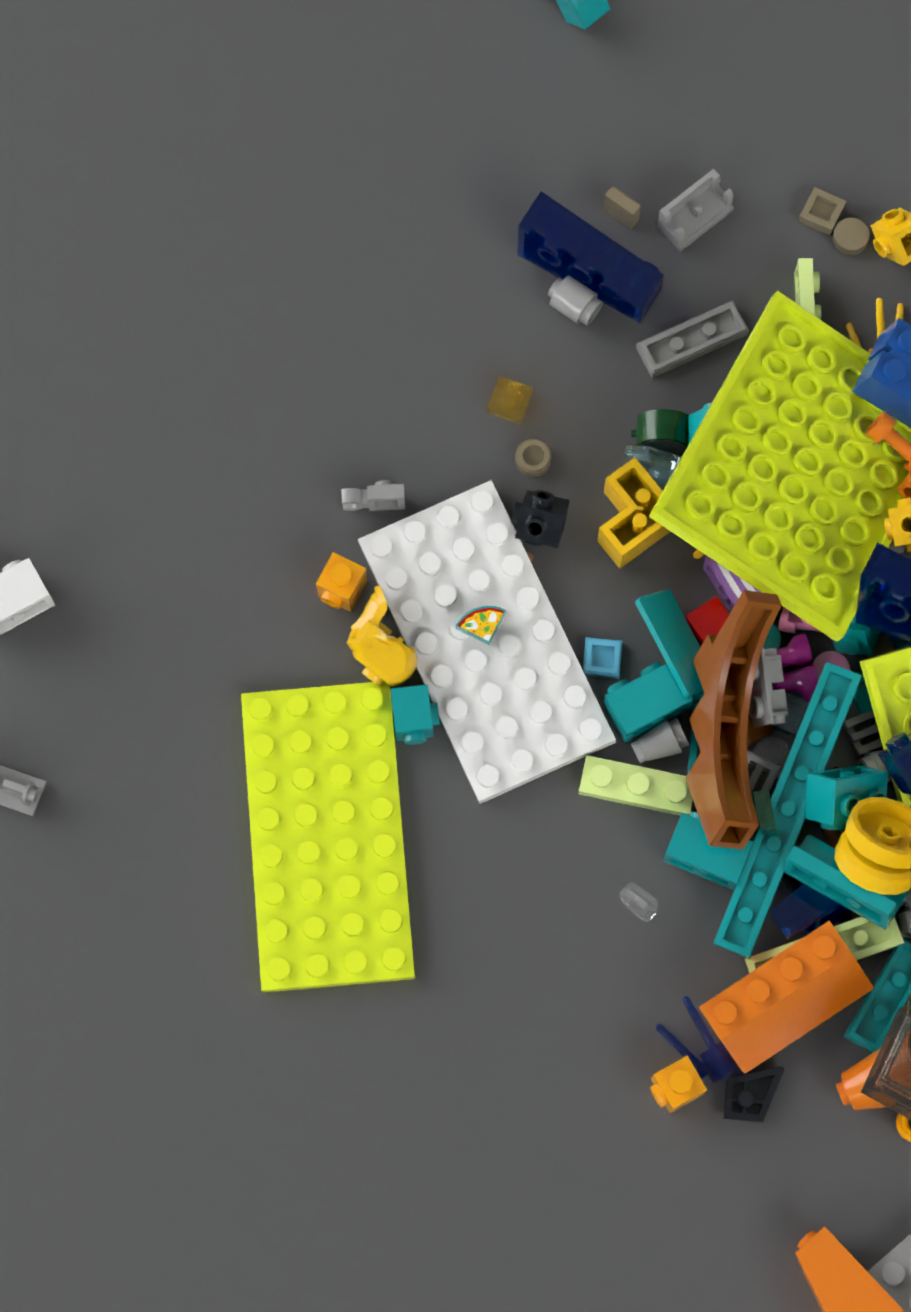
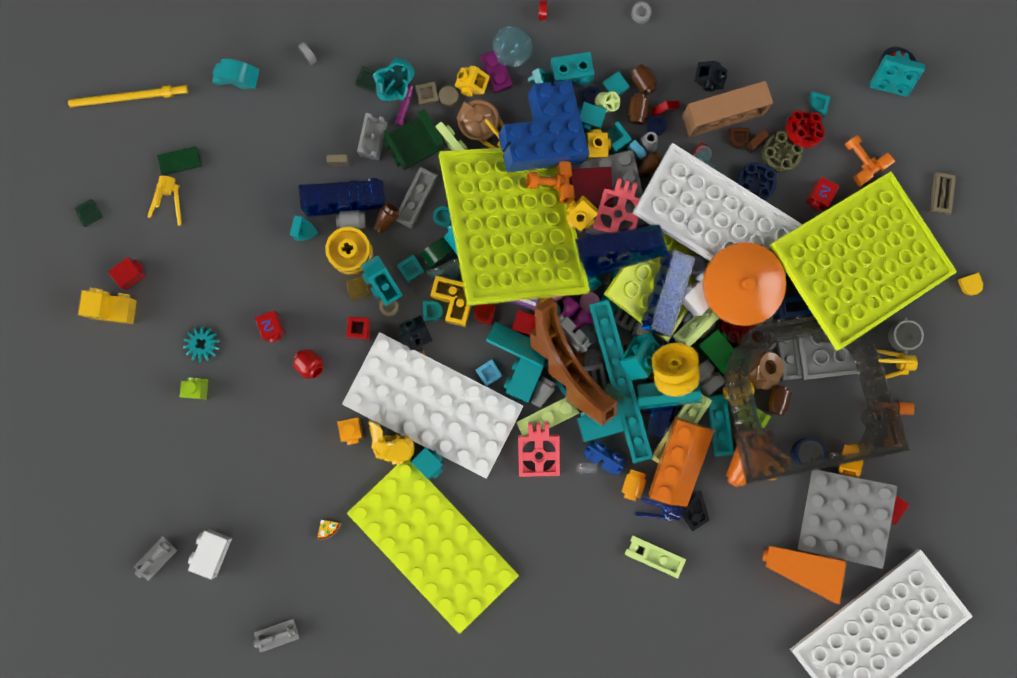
camera: 45 degrees left, 10 degrees up
light grey plate [341,480,405,511] -> none
tile [456,606,506,645] -> none
light orange brick [649,1055,707,1113] -> none
none -> clear green tile [74,199,103,227]
none -> yellow brick [78,288,137,324]
none -> red brick [108,257,146,290]
none -> yellow plant [148,176,182,226]
none -> dark green tile [157,146,202,176]
none -> lime brick [179,377,209,400]
none -> teal gear [183,326,220,362]
none -> red brick [254,310,286,344]
none -> teal tile [290,215,319,241]
none -> red head [293,349,324,379]
none -> light grey tile [298,42,317,65]
none -> tile [317,519,342,540]
none -> yellow wheel [325,227,373,275]
none -> red brick [346,317,371,341]
none -> clear green tile [355,66,376,93]
none -> teal brick [361,255,403,306]
none -> teal head [373,57,415,102]
none -> reddish brown cone [373,203,399,233]
none -> dark green panel [382,108,445,170]
none -> magenta wheel [395,85,413,126]
none -> teal tile [397,255,424,283]
none -> teal tile [423,301,444,322]
none -> teal tile [433,206,452,228]
none -> medium nougat piece [456,100,500,141]
none -> red tile [474,303,496,325]
none -> coral piece [518,422,560,477]
none -> blue hinge [583,440,626,475]
none -> light orange brick [621,470,646,501]
none -> yellowish green plate [625,535,686,578]

